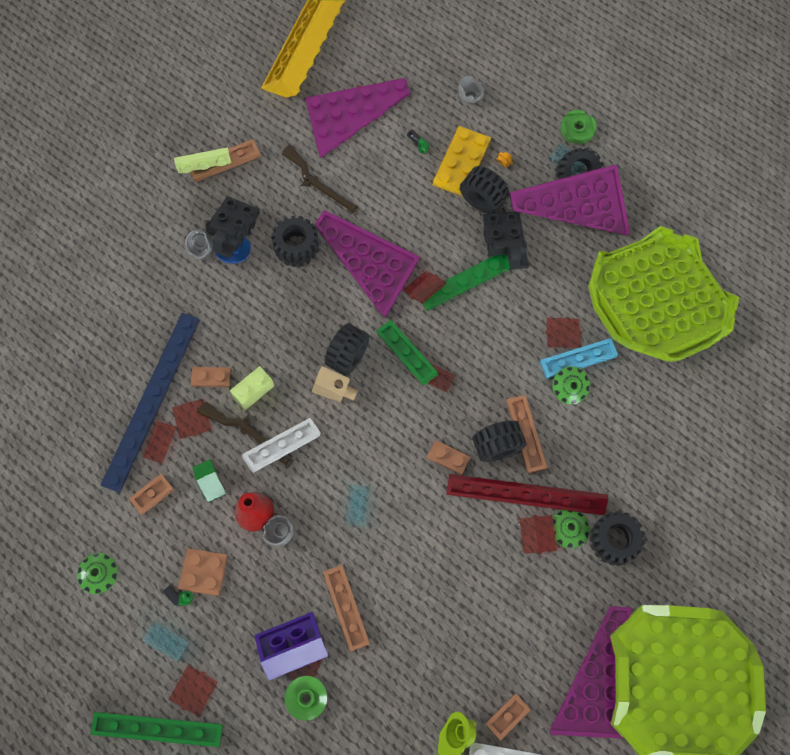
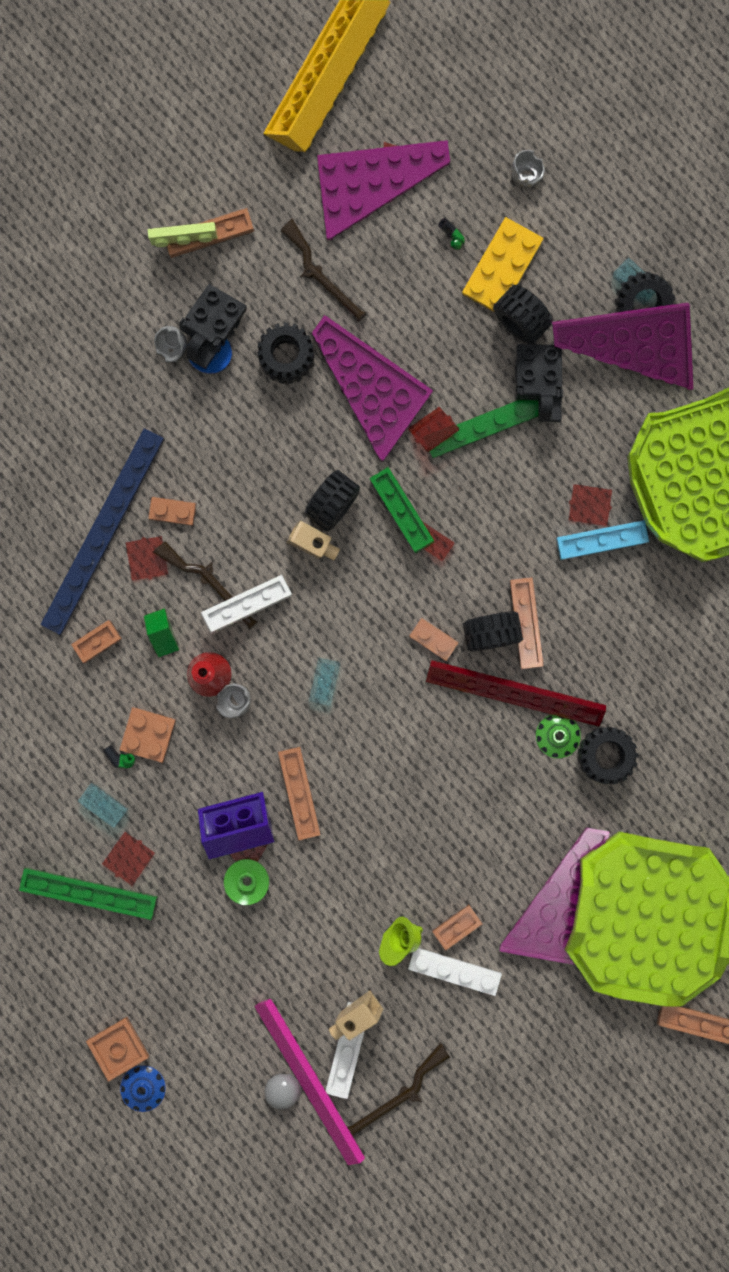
camera: 15 degrees right, 15 degrees up
bright green dish [77,553,118,594] -> none
clear red tile [143,421,176,464] -> none
yellowish green brick [230,366,274,410] -> none
light orange plate [496,152,513,168] -> none
clear red piece [520,515,557,554] -> none
bright green dish [552,366,590,405] -> none
bright green plate [560,110,596,144] -> none

